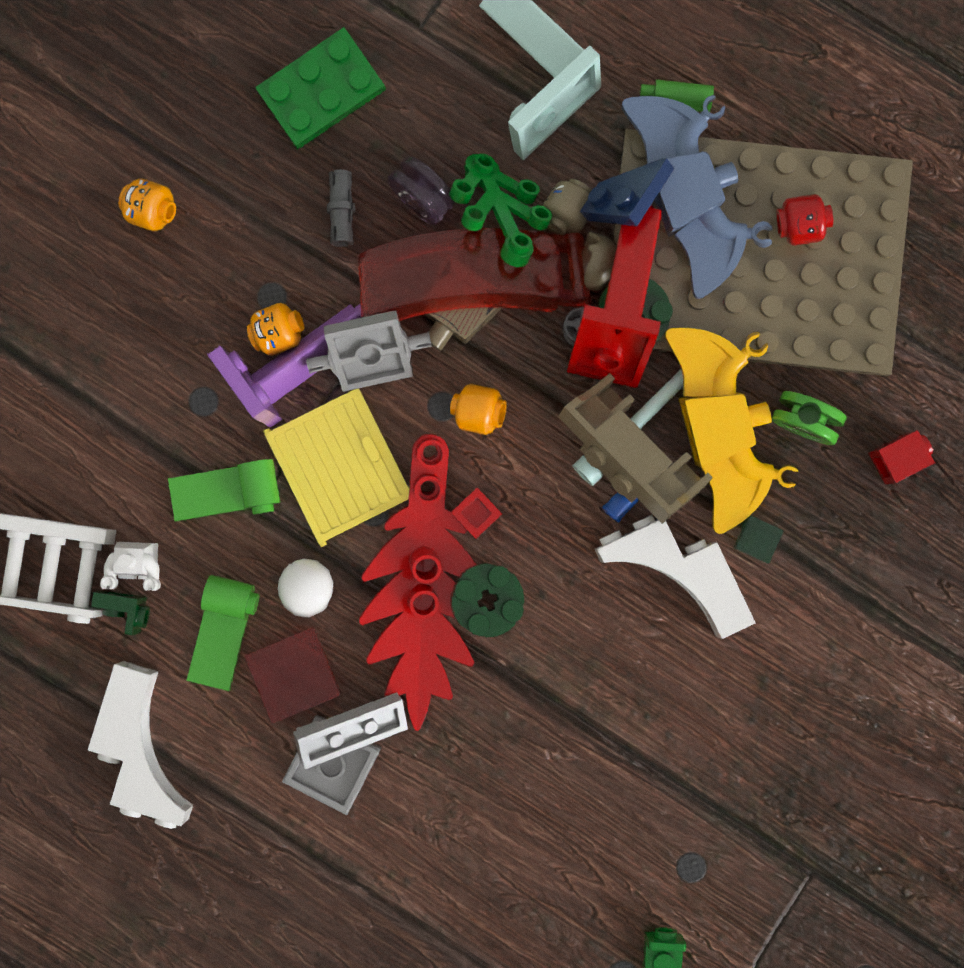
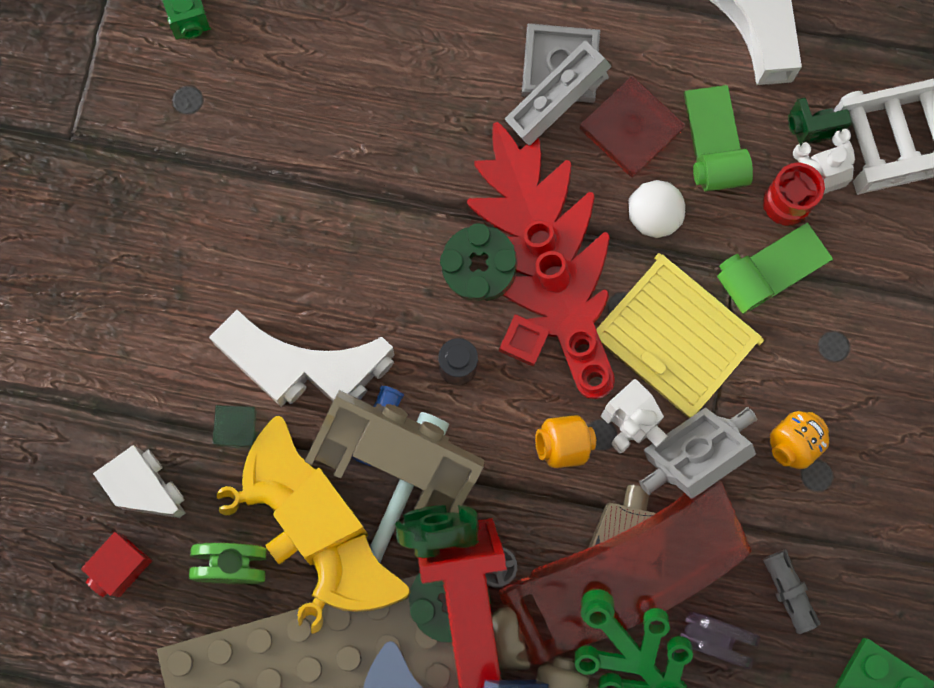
camera: 150 degrees right, 10 degrees down
medium lavender piece [208,304,368,427] -> none
none -> white slope [93,445,185,518]
none -> dark green plate [395,505,479,558]
none -> black brick [438,338,478,386]
none -> white piece [601,379,668,453]
none -> red wheel [763,162,825,226]

